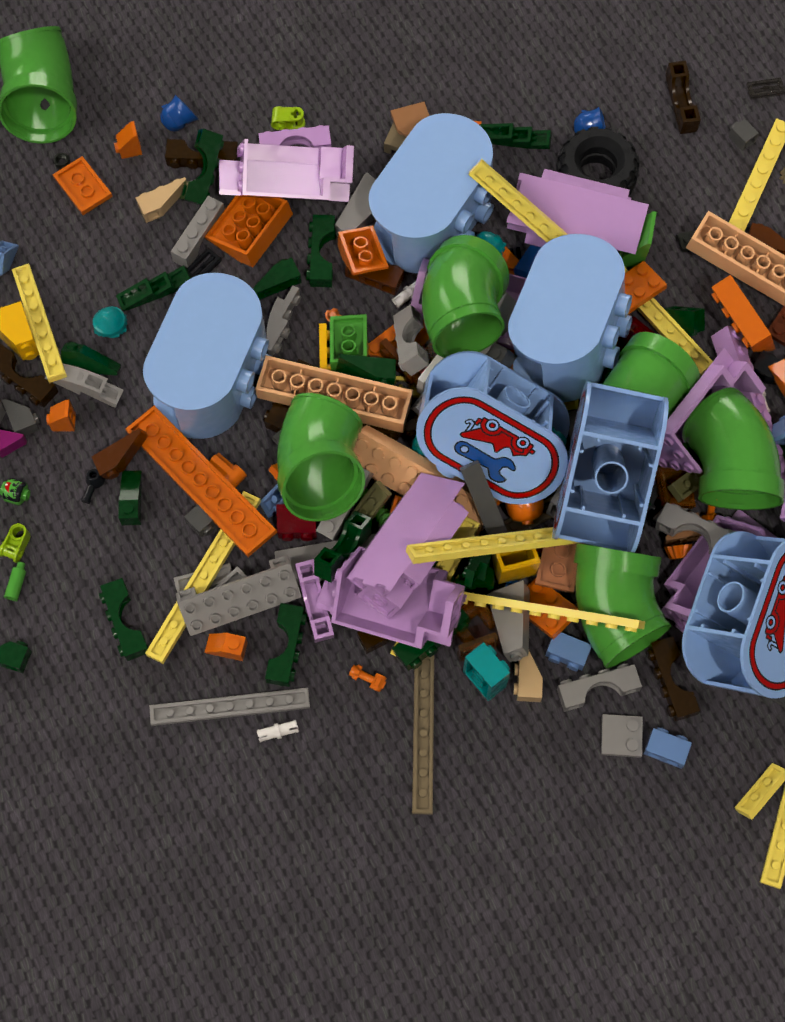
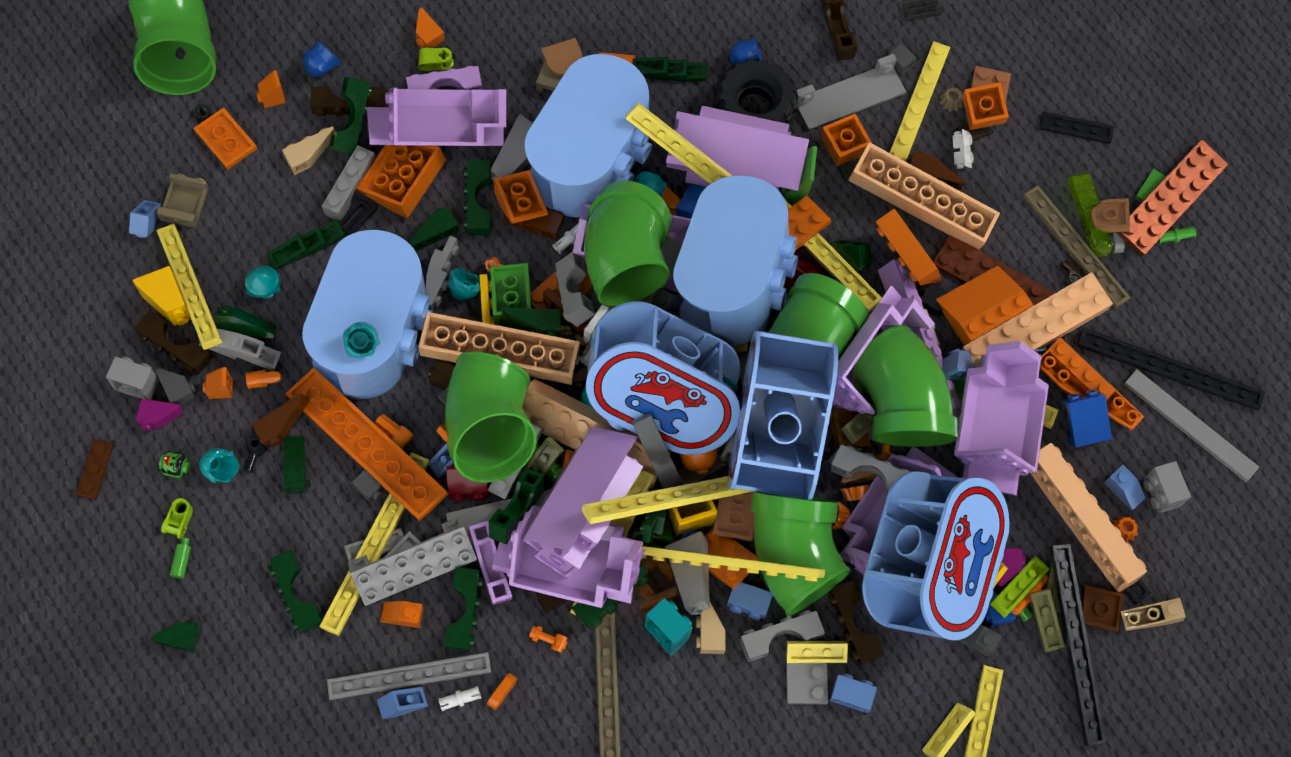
camera: 10 degrees left, 0 degrees up
none -> dark tan panel [157,173,209,228]
none -> teal hair [199,448,239,483]
none -> orange hinge [246,370,282,389]
none -> teal hair [343,322,380,358]
none -> medium blue slope [377,687,428,719]
none -> orange slope [416,7,445,48]
none -> teal hair [448,268,480,300]
none -> orange beam [487,673,518,710]
none -> light yellow plate [786,641,848,663]
none -> light grey bracket [797,54,906,130]
none -> orange brick [820,114,872,167]
none -> orange piece [832,502,850,529]

